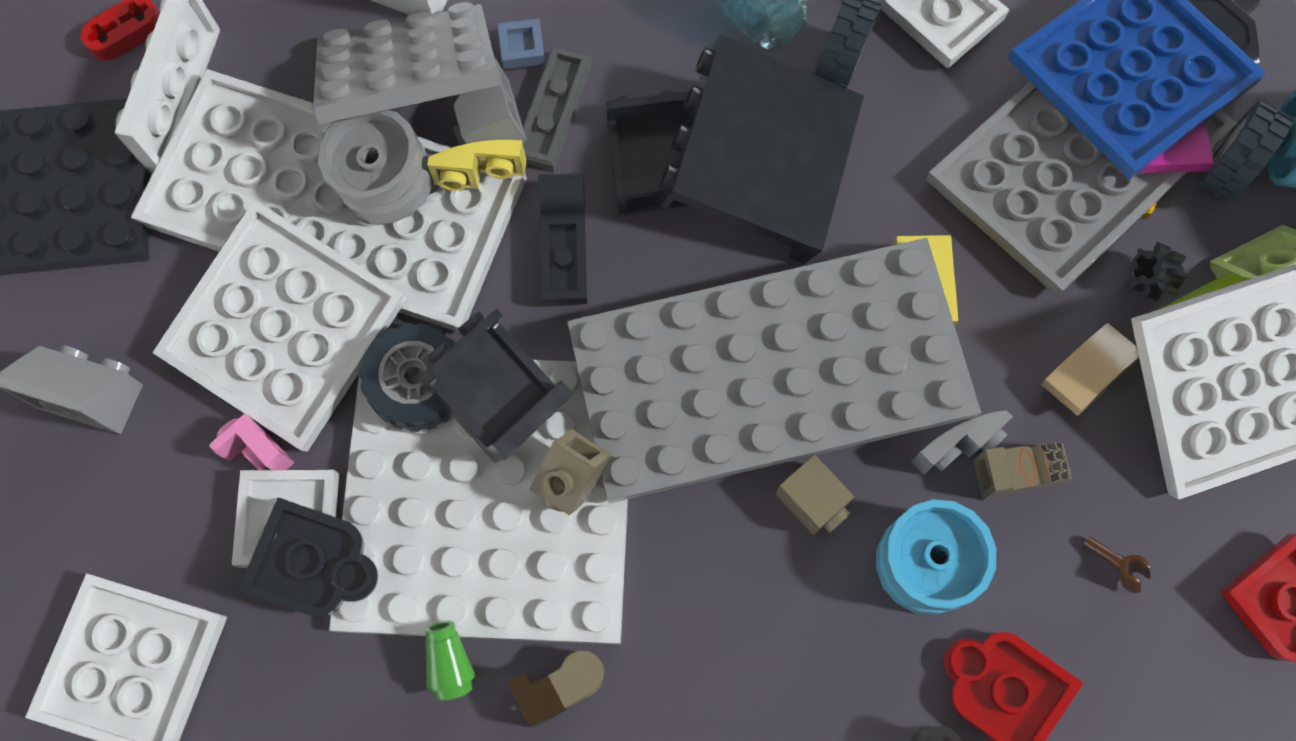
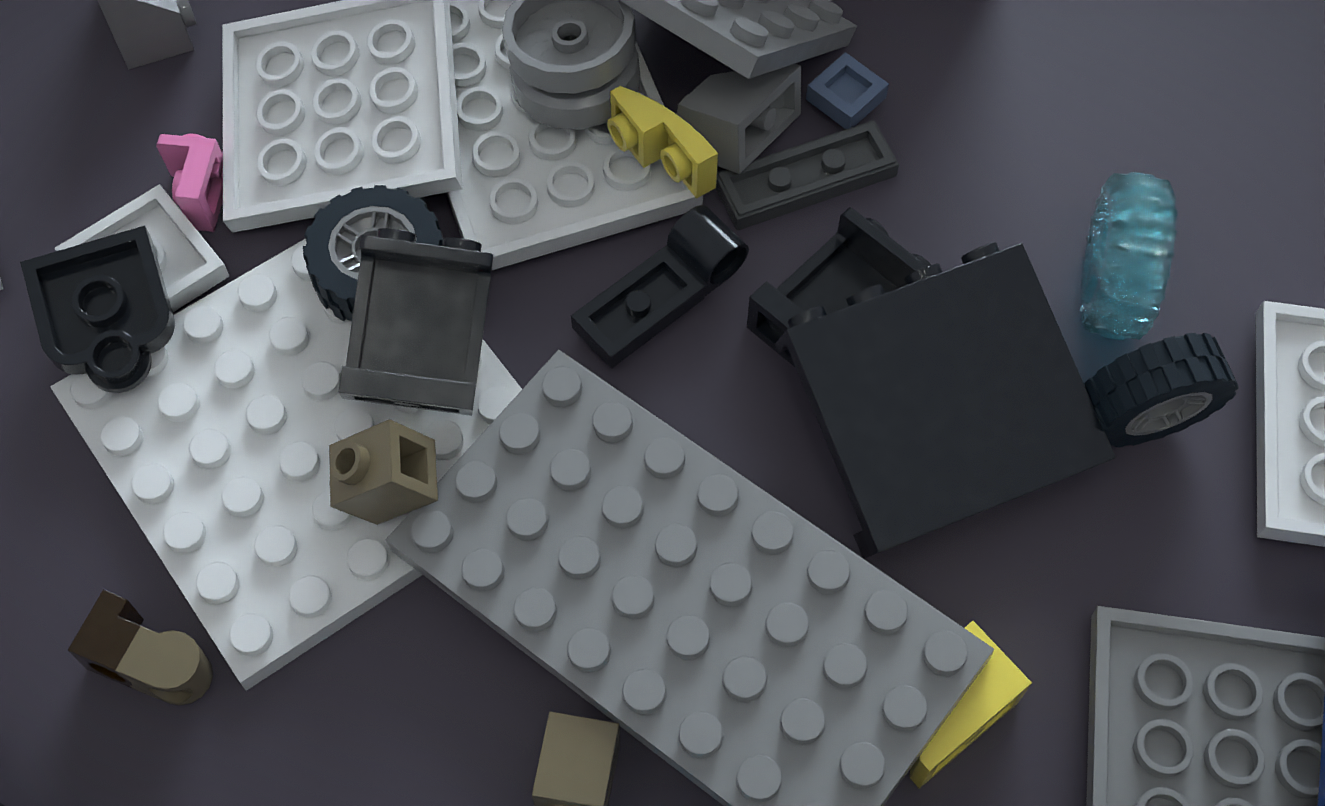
camera: 50 degrees right, 10 degrees down
bright green cone [425,621,475,700] -> none

